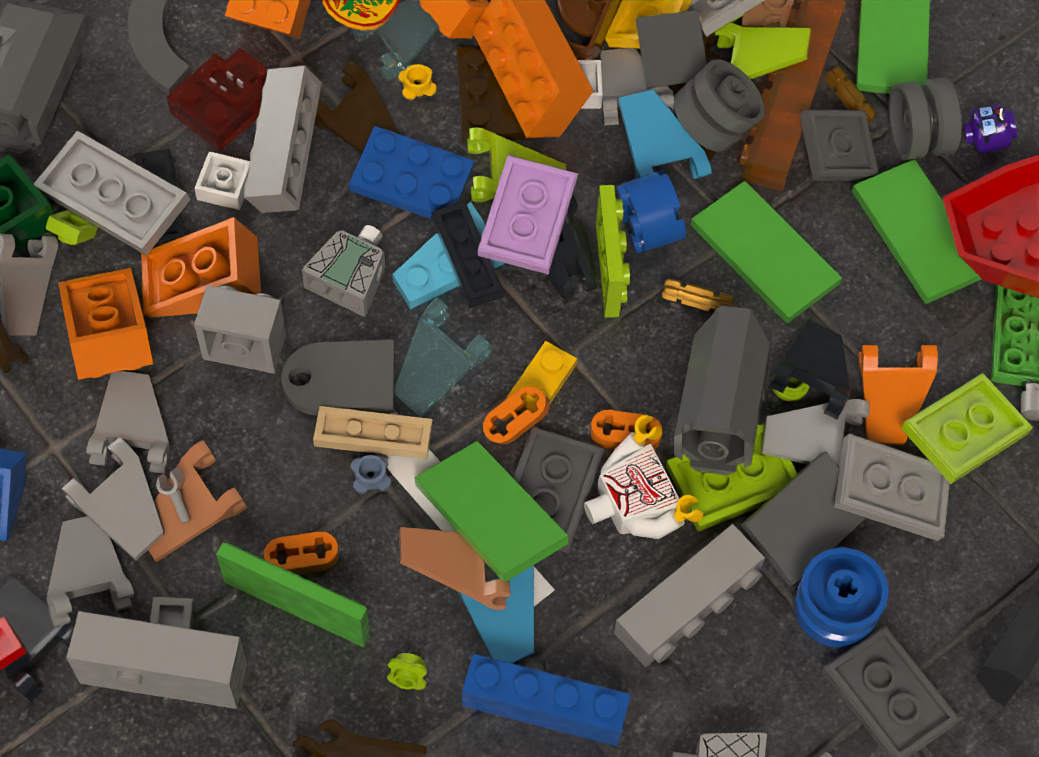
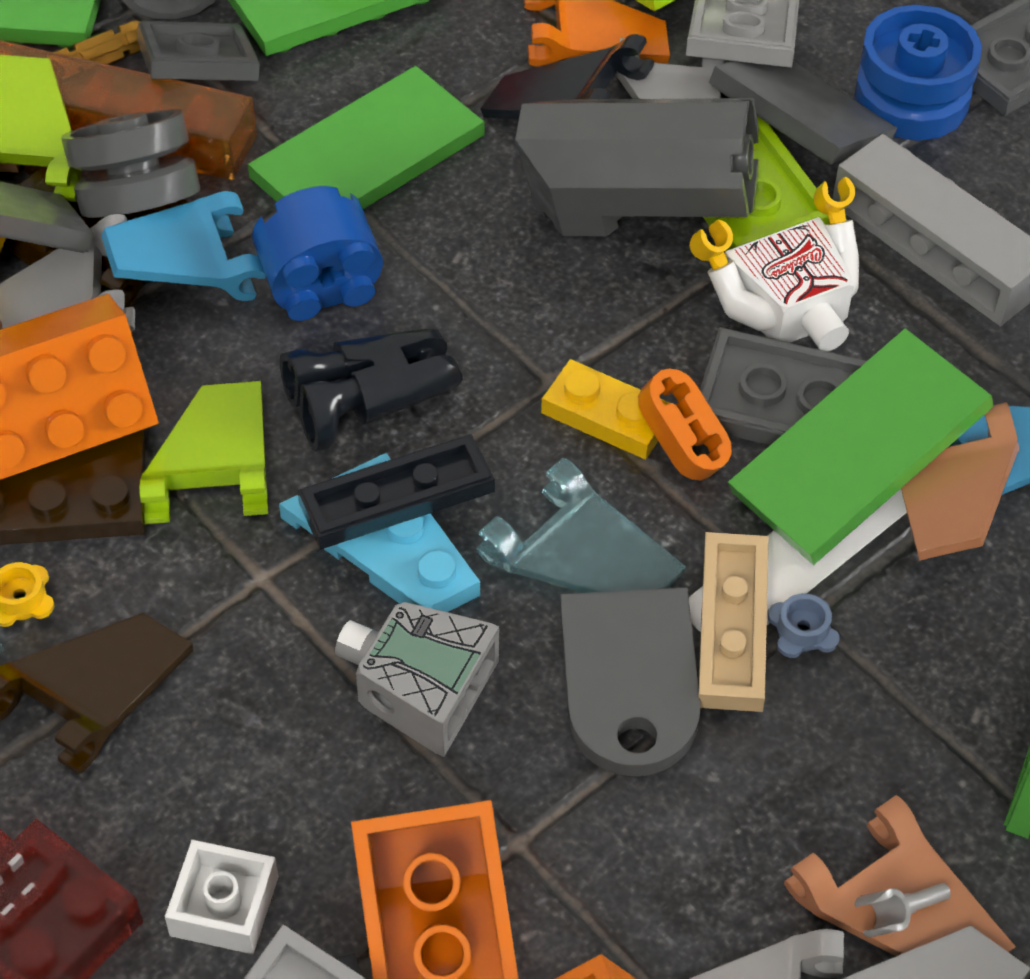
camera: 90 degrees left, 10 degrees down
light grey brick [194,285,286,374] -> none
light grey brick [244,65,322,213] -> none
orange beam [264,532,339,575] -> none
blue plate [349,126,474,220] -> none
lavender tile [478,155,578,275] -> none
orange beam [590,410,663,451] -> none
lime plate [595,185,630,318] -> none
pearl gold axle [662,278,734,311] -> none

